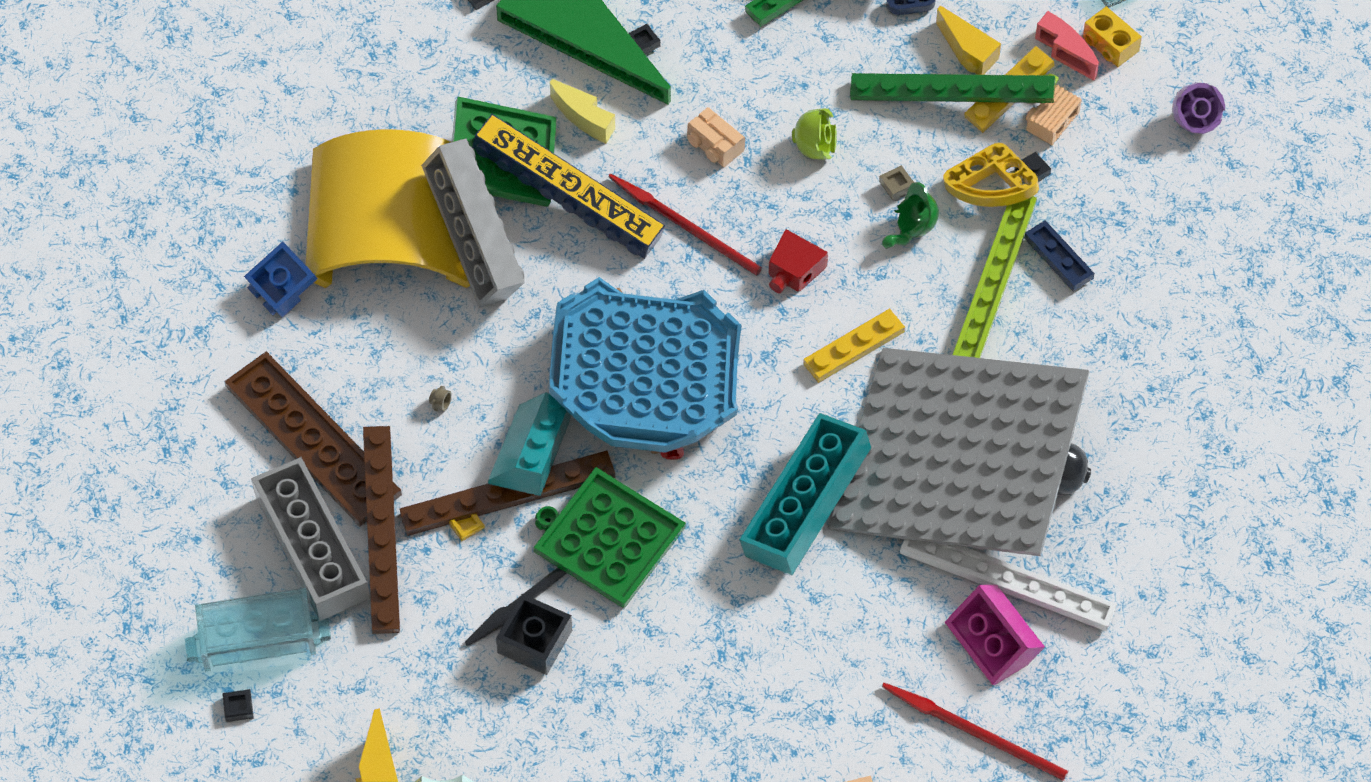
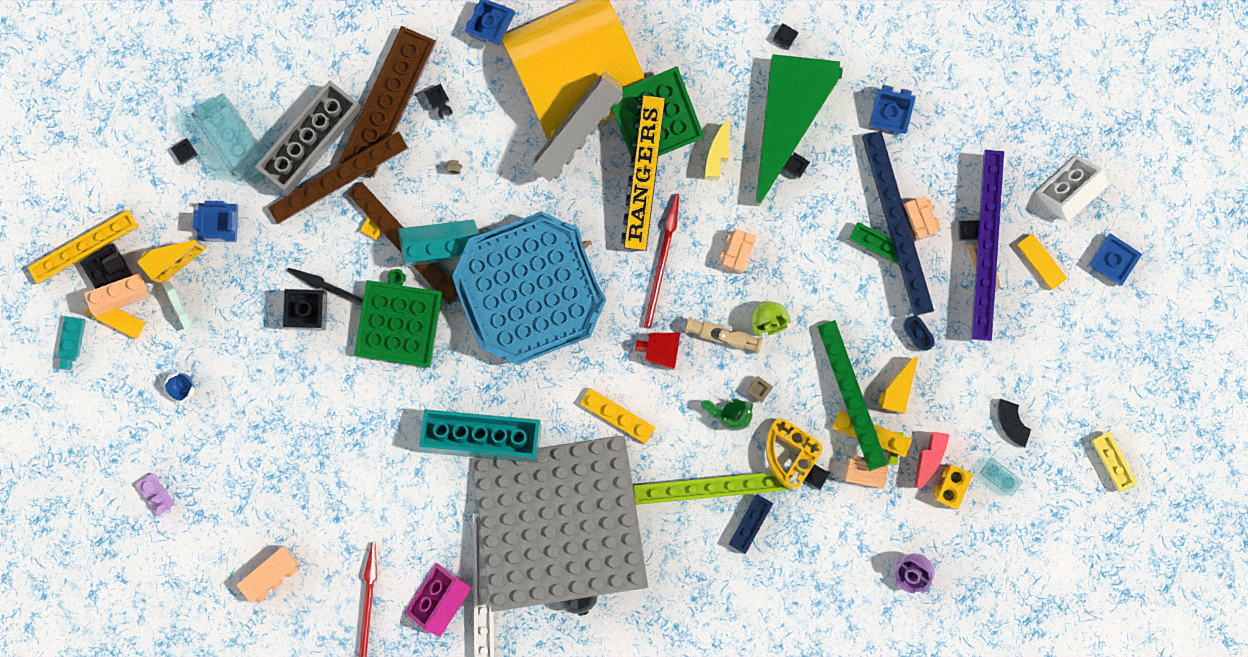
camera: 65 degrees right, 25 degrees up
none -> blue panel [193,201,238,242]
none -> black plate [424,83,453,120]
none -> tan piece [684,316,763,354]

